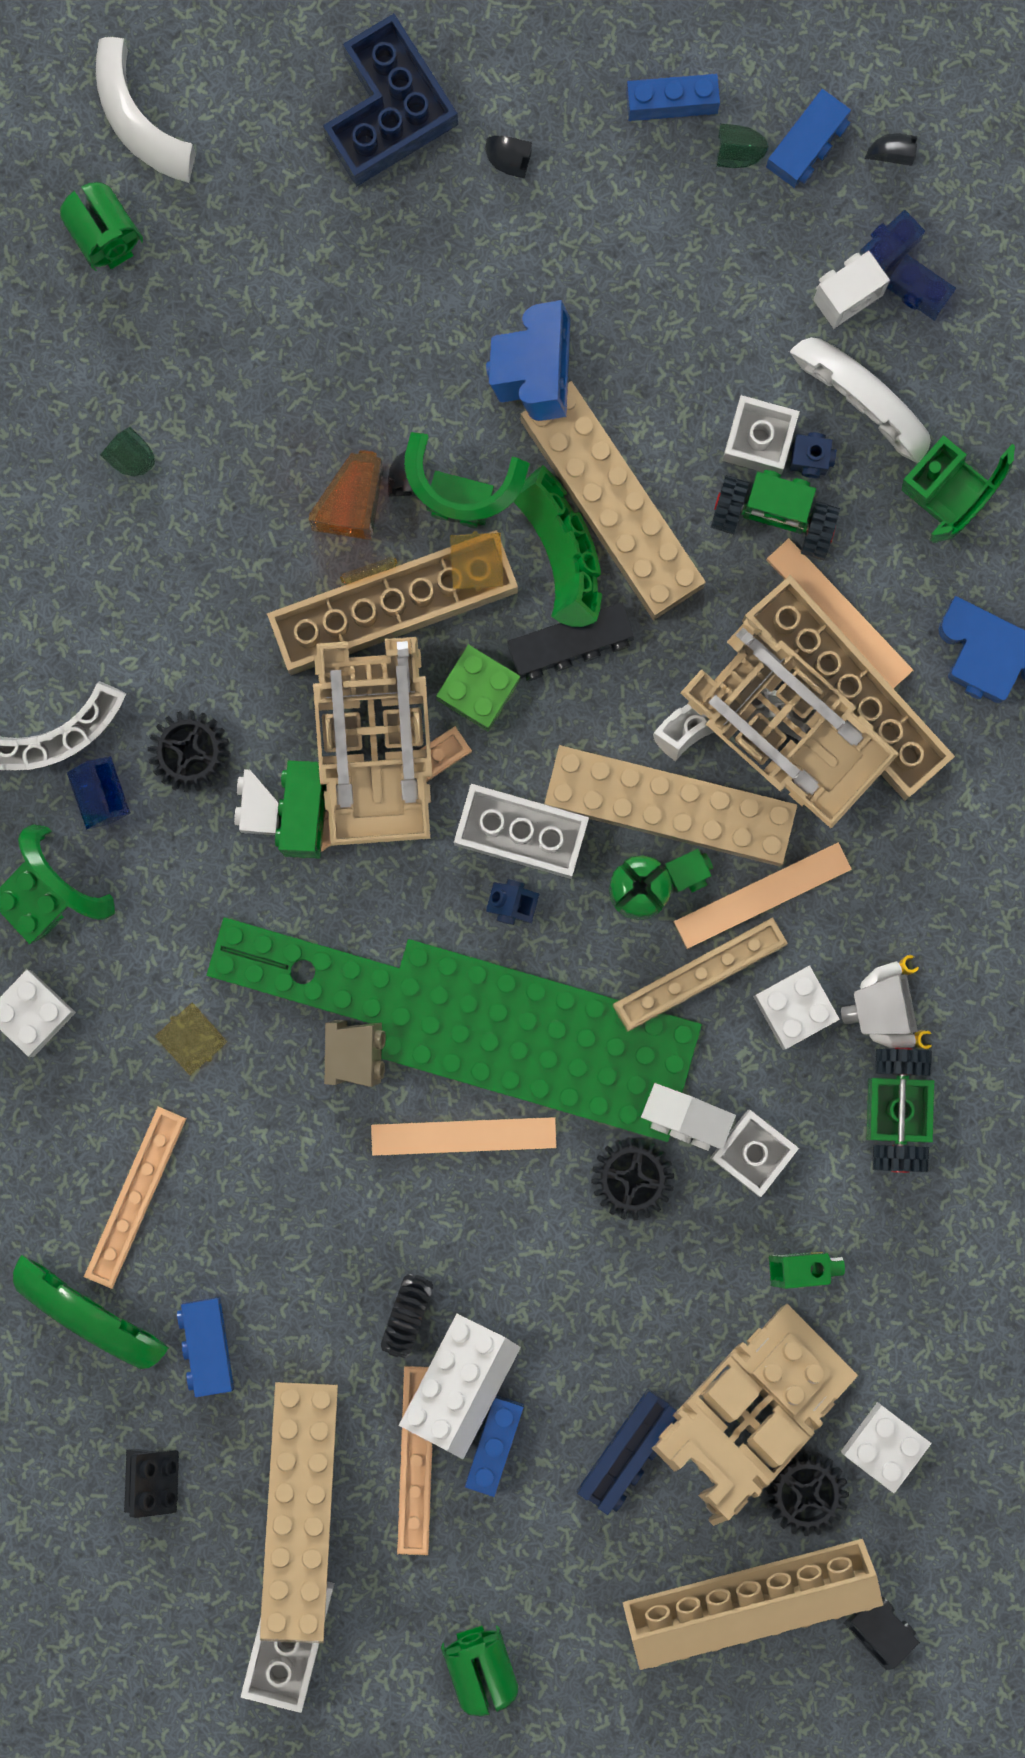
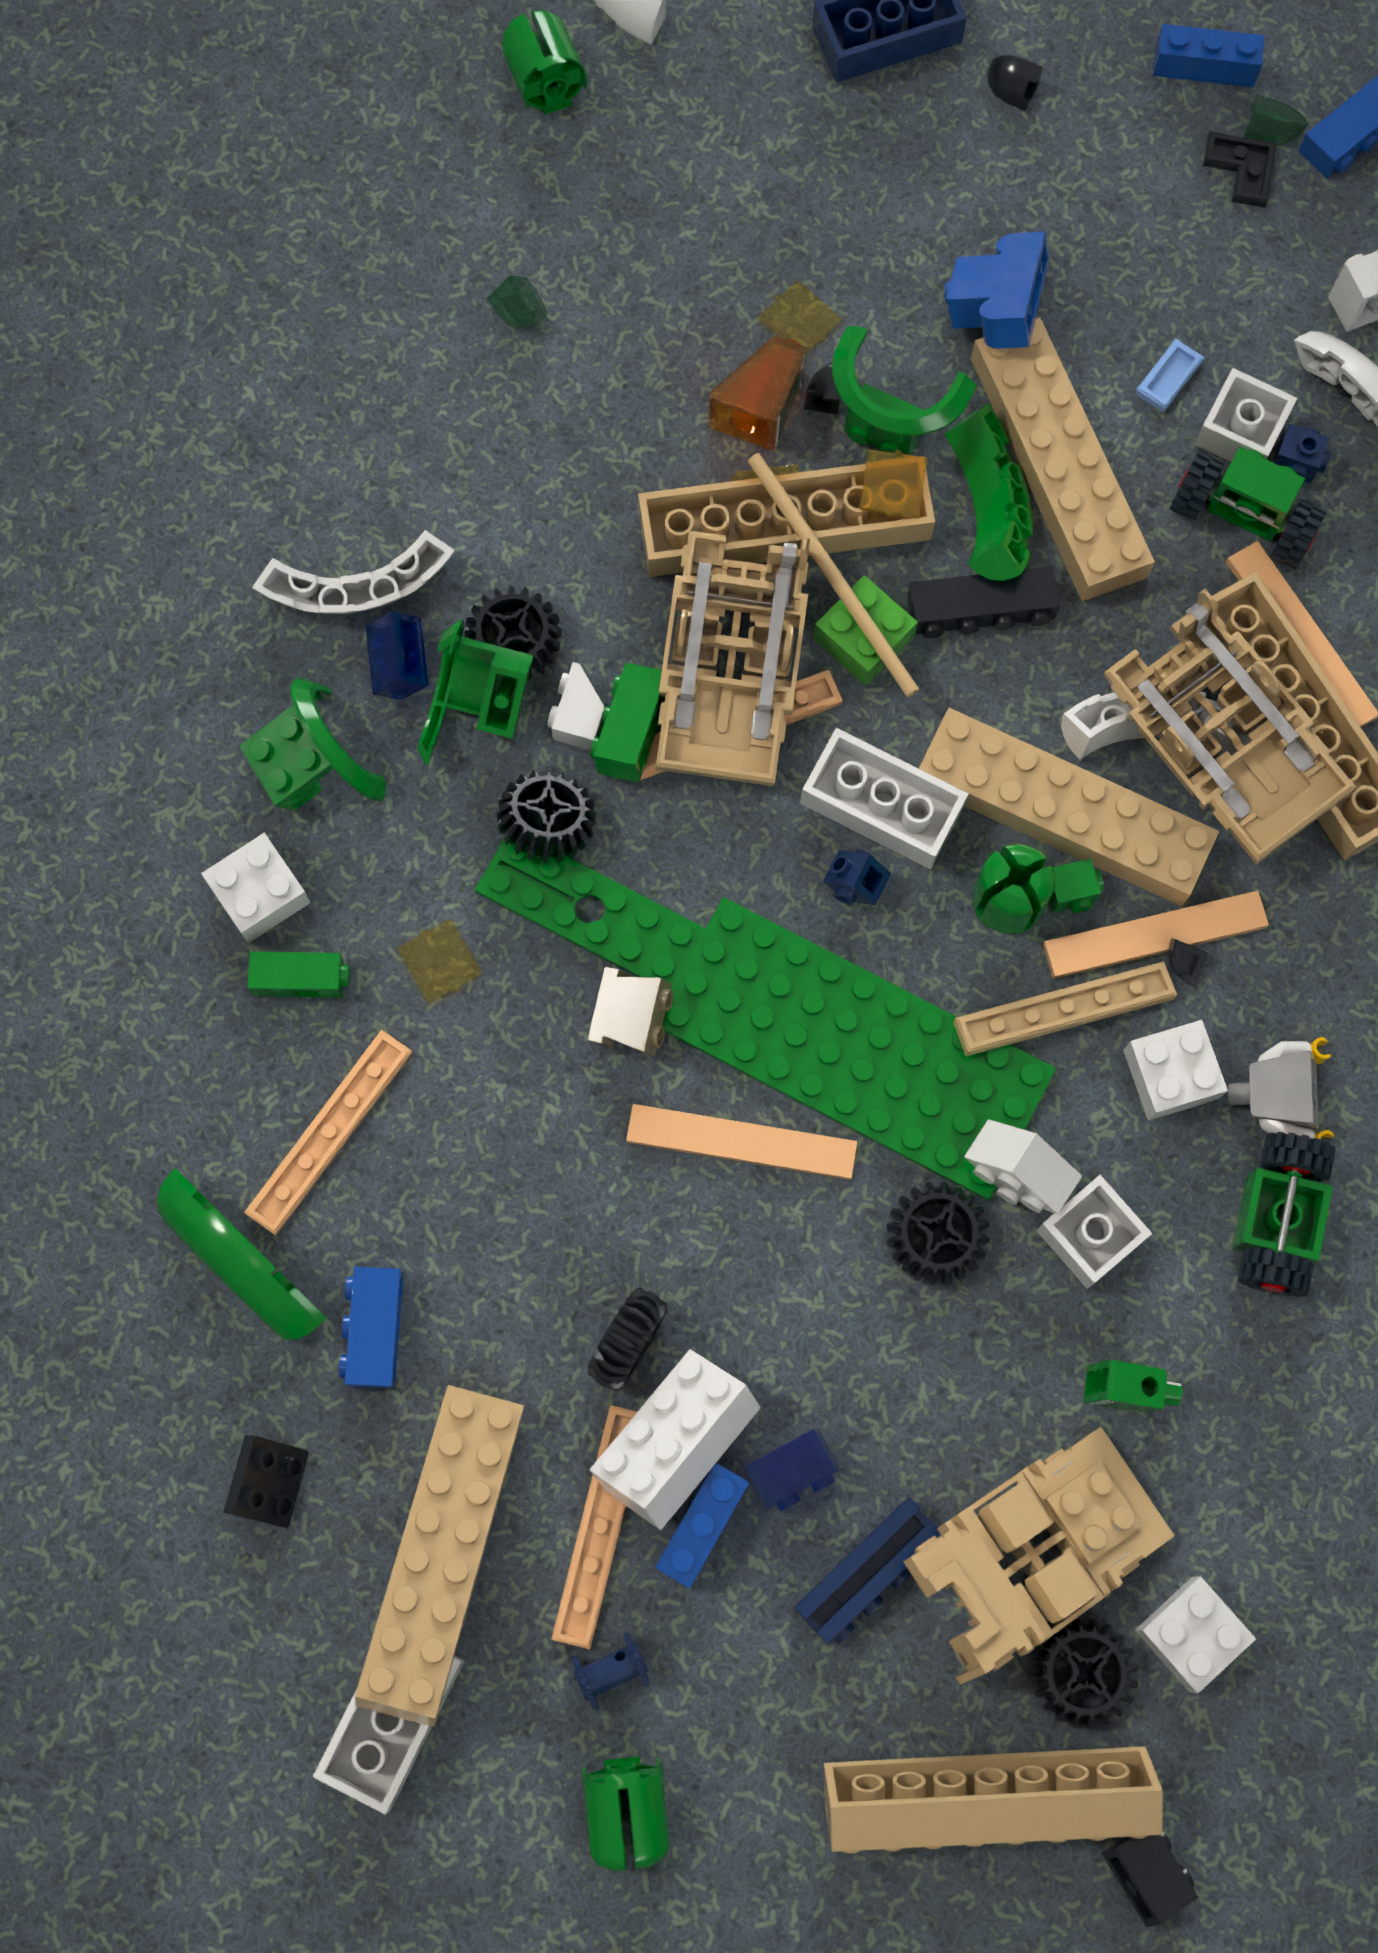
camera: 10 degrees right, 10 degrees down
none -> green brick [248,952,351,998]
none -> green piece [417,619,533,765]
none -> black gear [496,769,597,865]
none -> dark blue hose [572,1632,650,1710]
none -> clear blue brick [745,1428,840,1511]
none -> tan piece [748,453,919,698]
none -> clear yellow piece [758,280,842,358]
none -> light blue tile [1135,339,1205,413]
none -> black tile [1168,937,1208,987]
none -> black tile [1202,131,1277,208]

